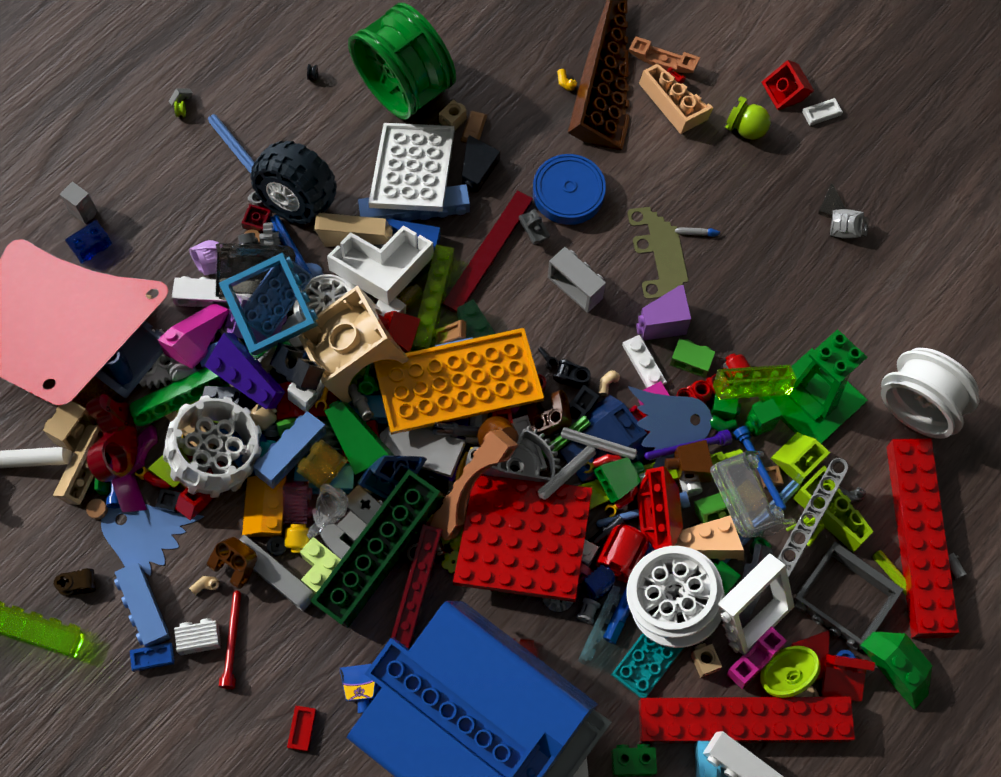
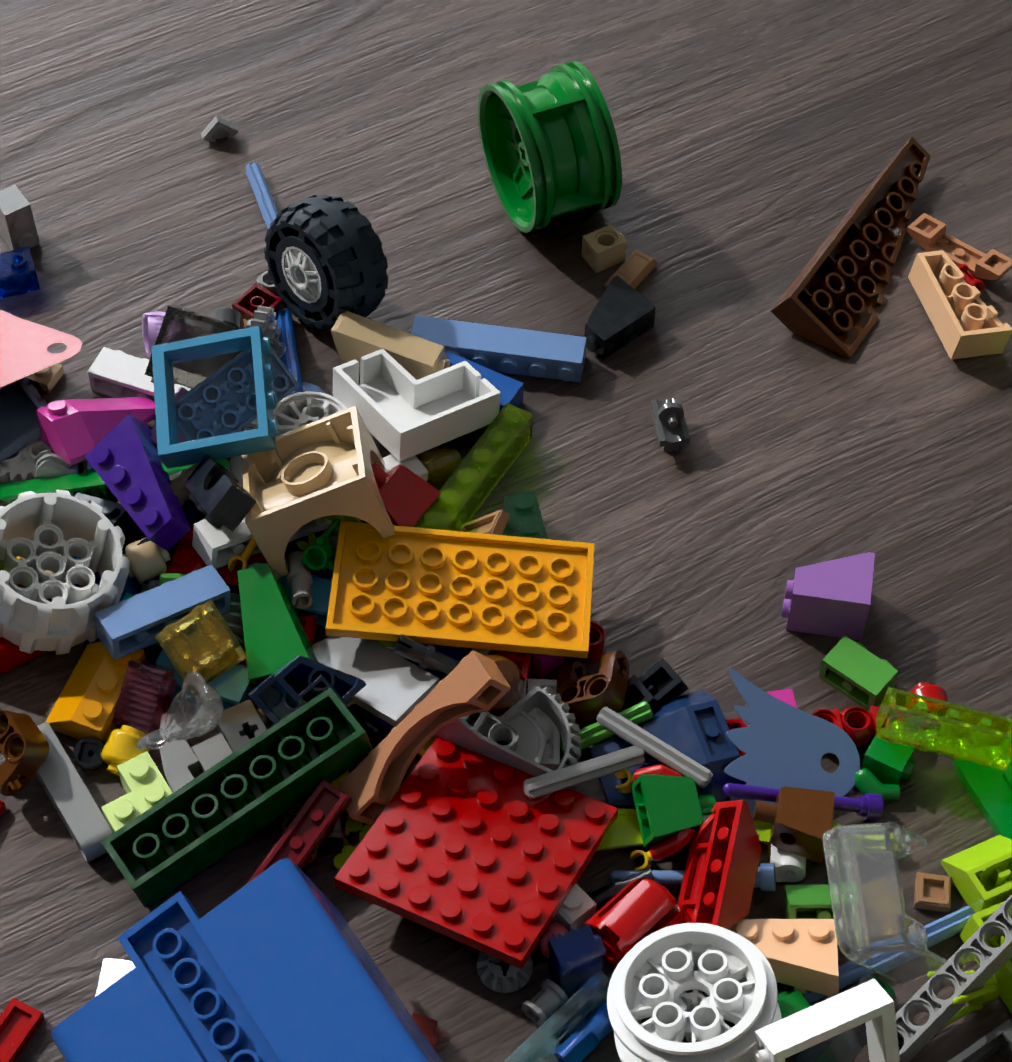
camera: 20 degrees right, 15 degrees down
lime bush [174,101,186,118] -> none
black bush [307,64,318,81] -> none
white plate [369,123,455,212] -> none
dark red tile [443,190,533,314] -> none
blue brick [533,154,606,225] -> none
black hand [538,347,558,370] -> none
light grey piece [548,247,606,313] -> none
black piece [553,360,591,389] -> none
yellow arm [557,69,577,91] -> none
tan arm [599,370,620,396] -> none
white plate [622,335,666,388] -> none
olive piece [628,207,688,298] -> none
light grey piece [675,227,720,237] -> none
blue piece [733,426,786,511] -> none
green brick [745,398,782,437] -> none

